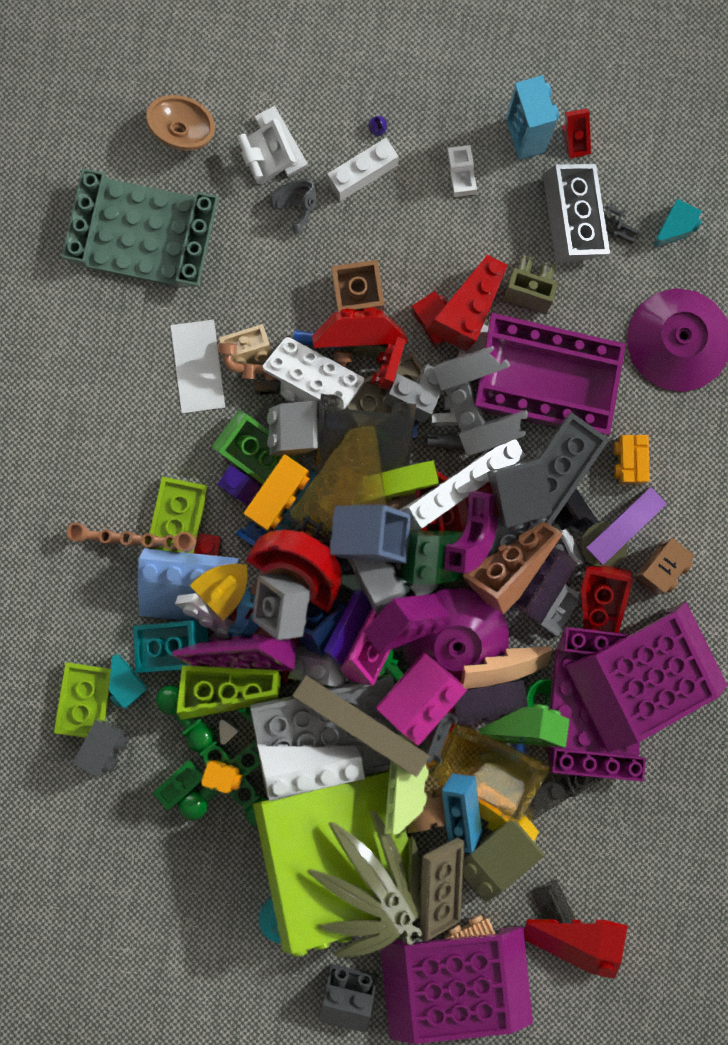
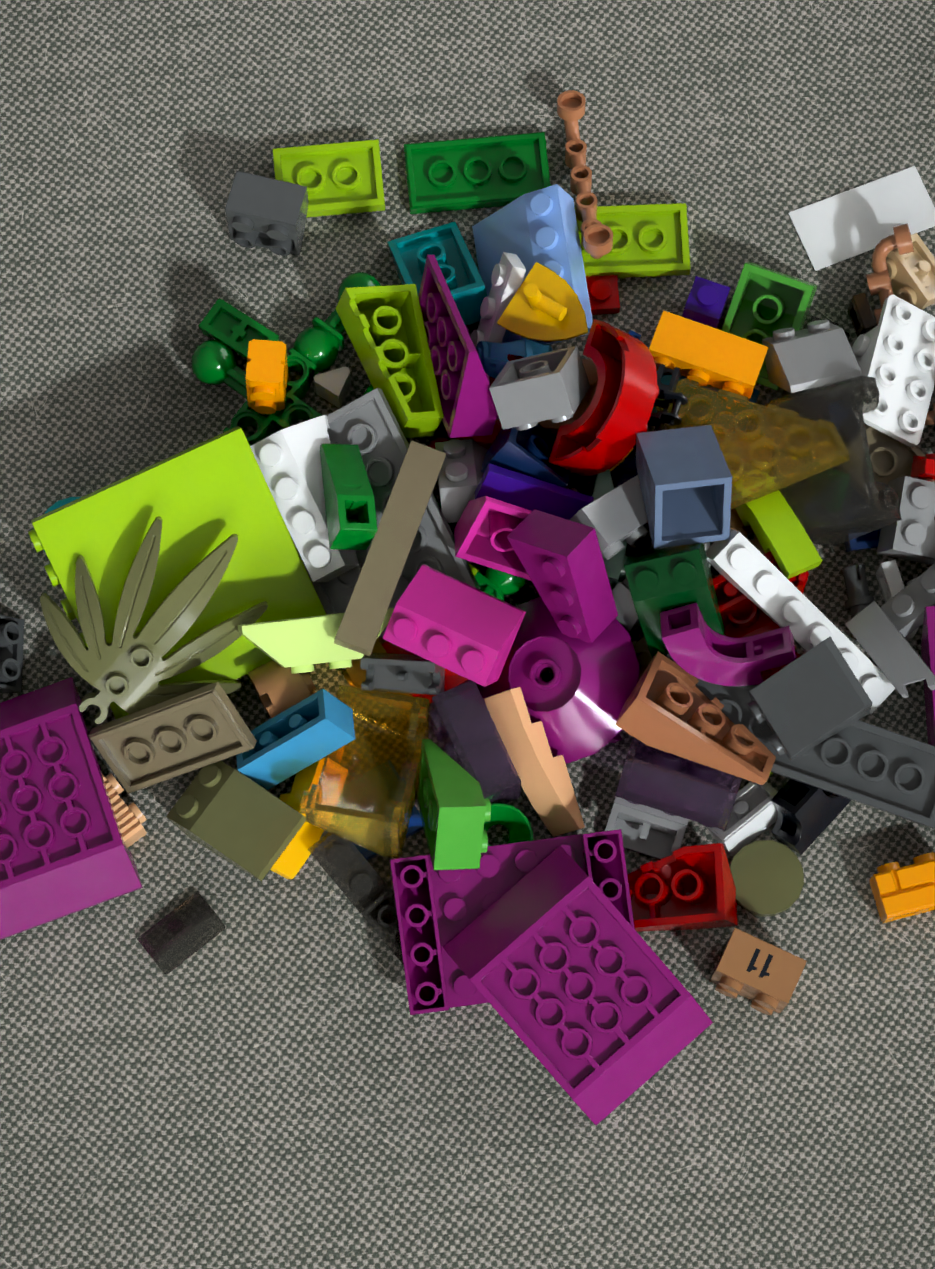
camera: 80 degrees right, 10 degrees down
teal slope [109,654,149,709] -> none
red wedge [523,919,628,979] -> none
medium lavender slope [585,487,667,566] -> none
none -> green slope [320,444,378,550]
none -> green tile [404,132,551,214]

